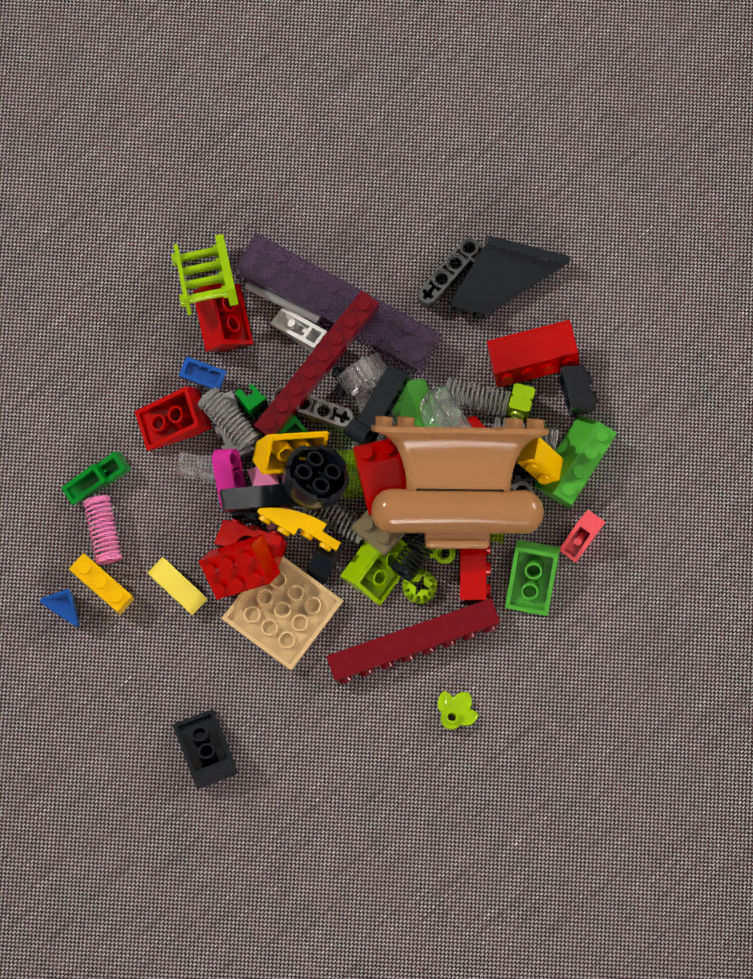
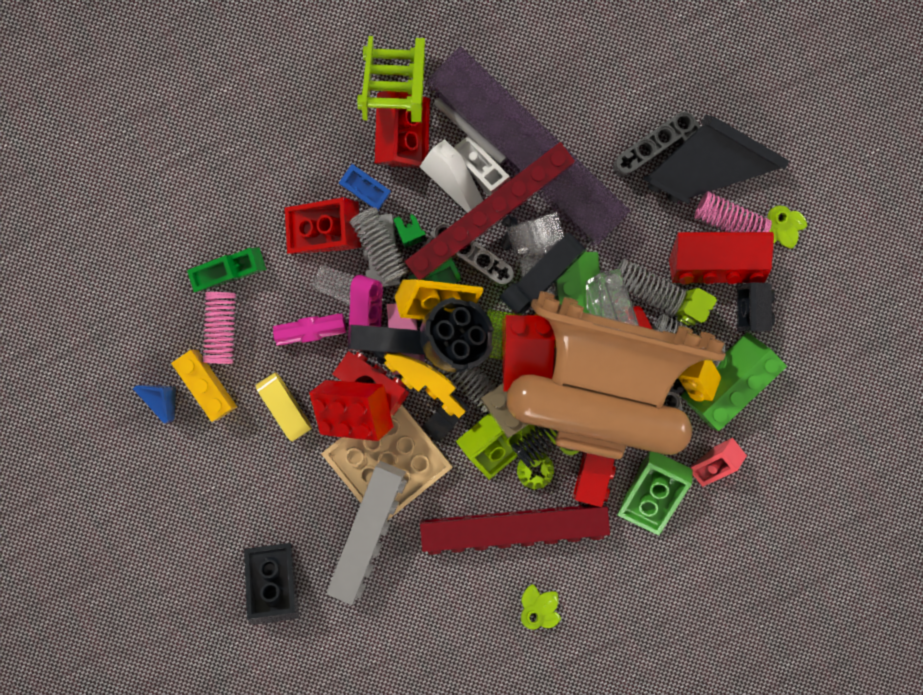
camera: 10 degrees right, 10 degrees up
none -> dark pink piece [273,313,347,346]
none -> light grey brick [326,461,407,605]
none -> white slope [419,139,483,213]
none -> bright pink piece [694,191,772,232]
none -> lime plate [767,205,807,249]

